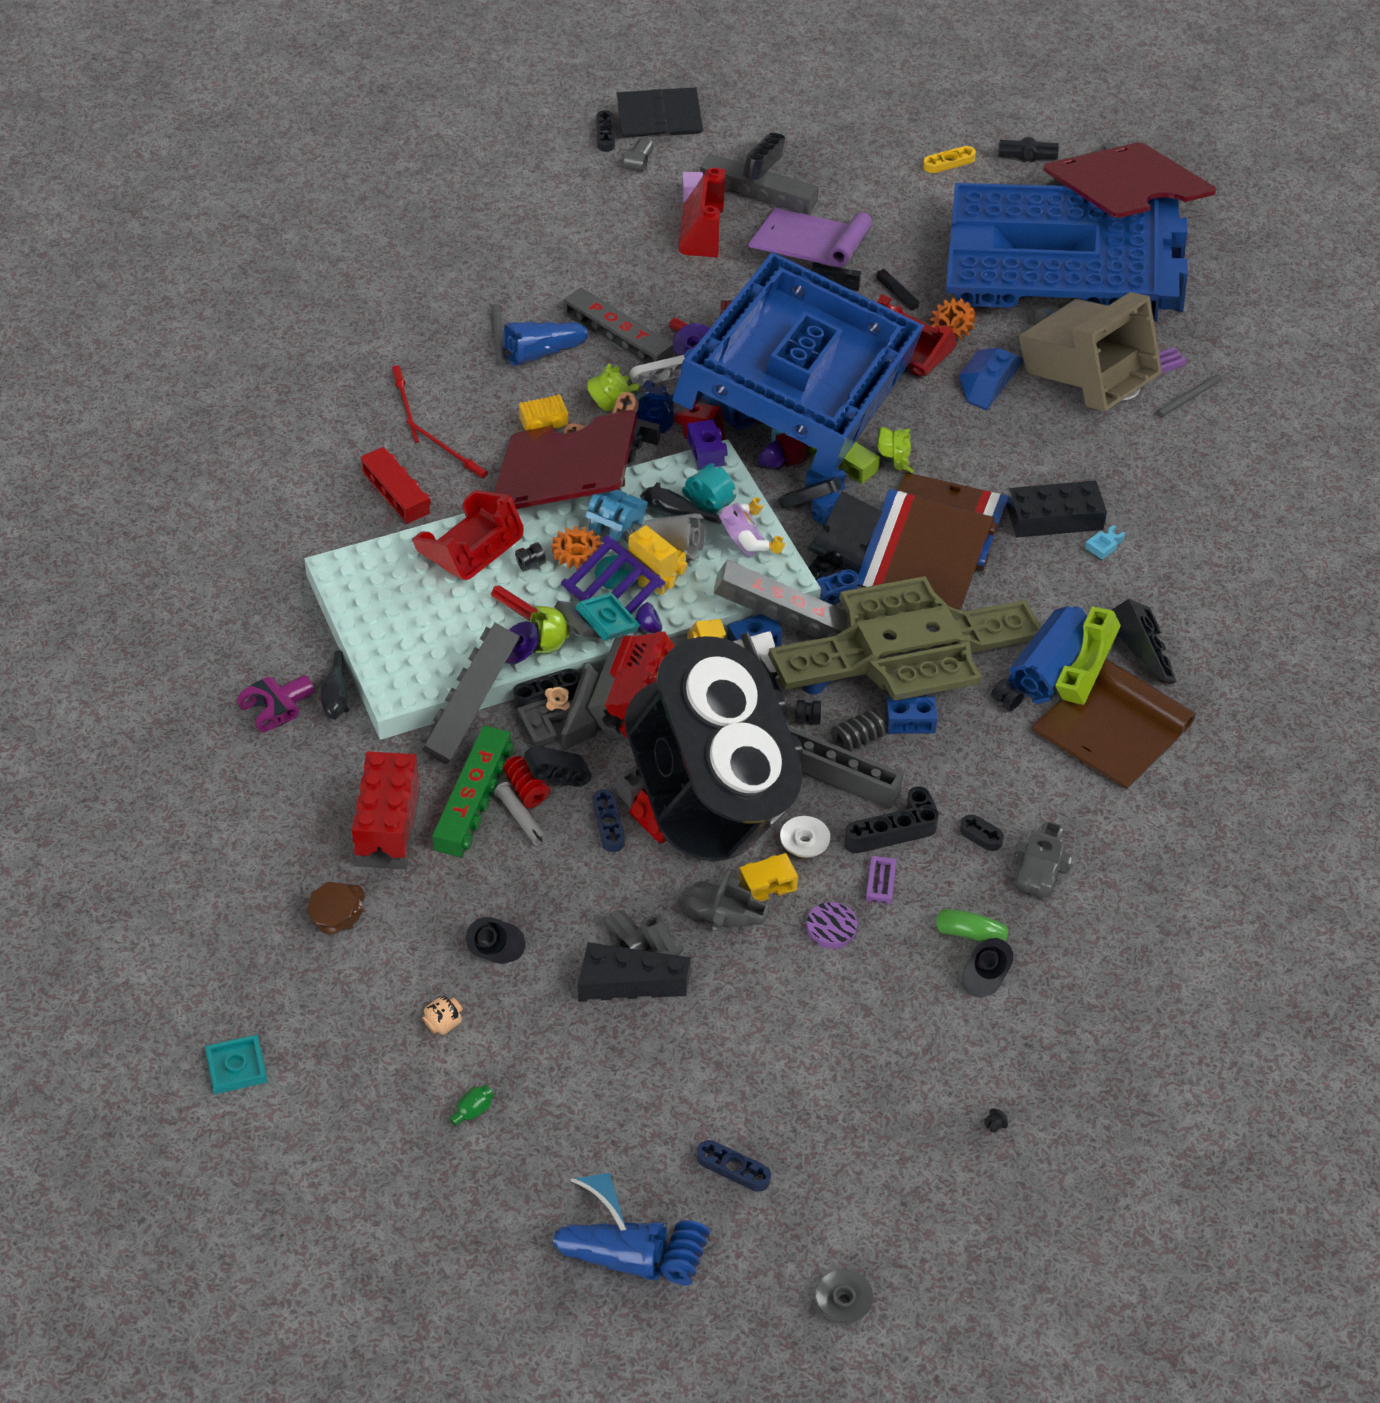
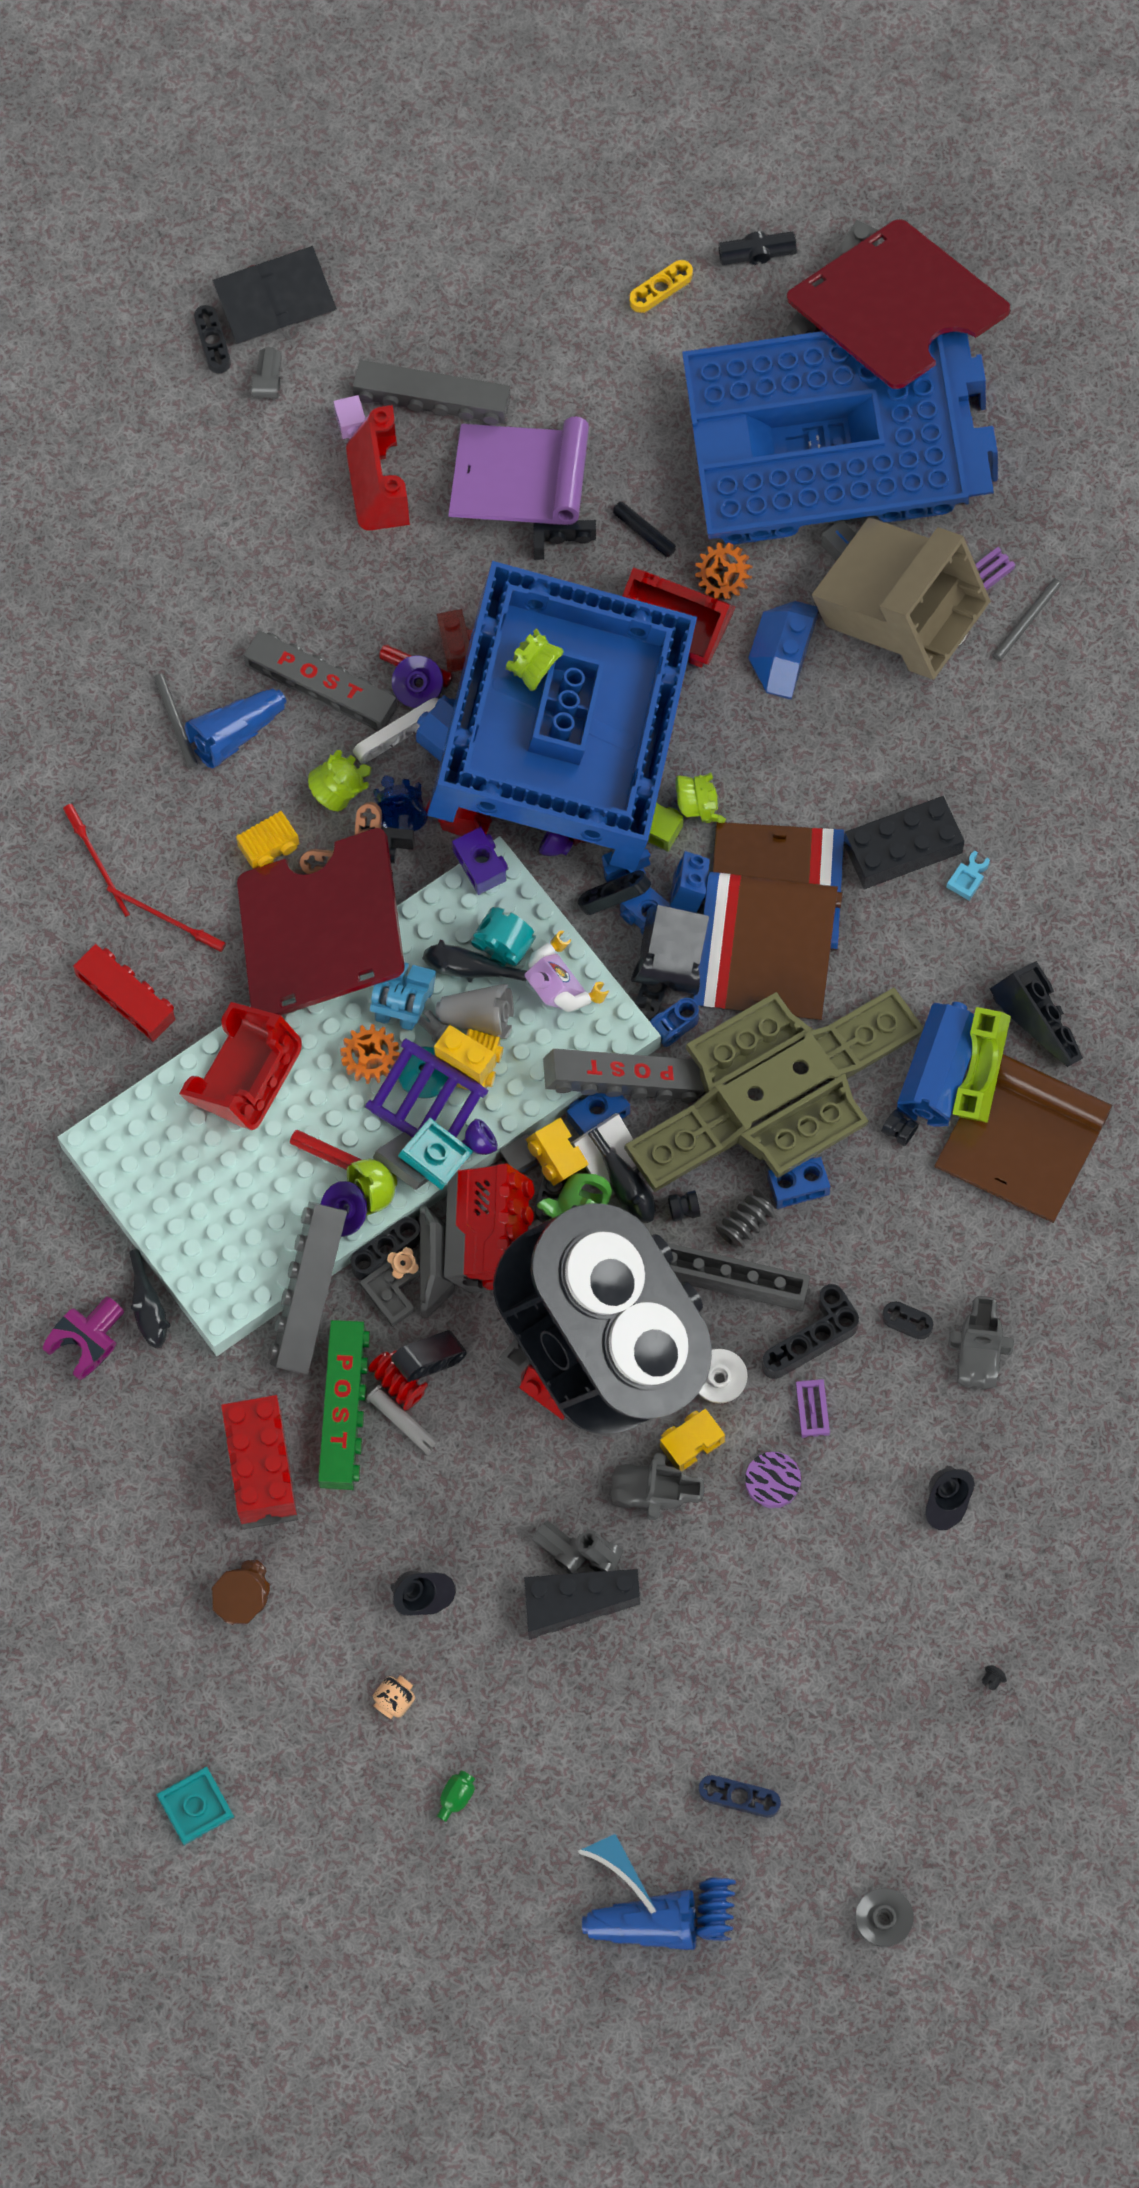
camera: 10 degrees left, 20 degrees up
black wheel [515,542,546,572] -> none
dark blue beam [593,789,625,852] -> none
black beam [743,133,786,180] -> none
bright green cylinder [936,909,1008,942] -> none
none -> lime hair [505,629,564,691]
none -> blue brick [669,851,710,913]

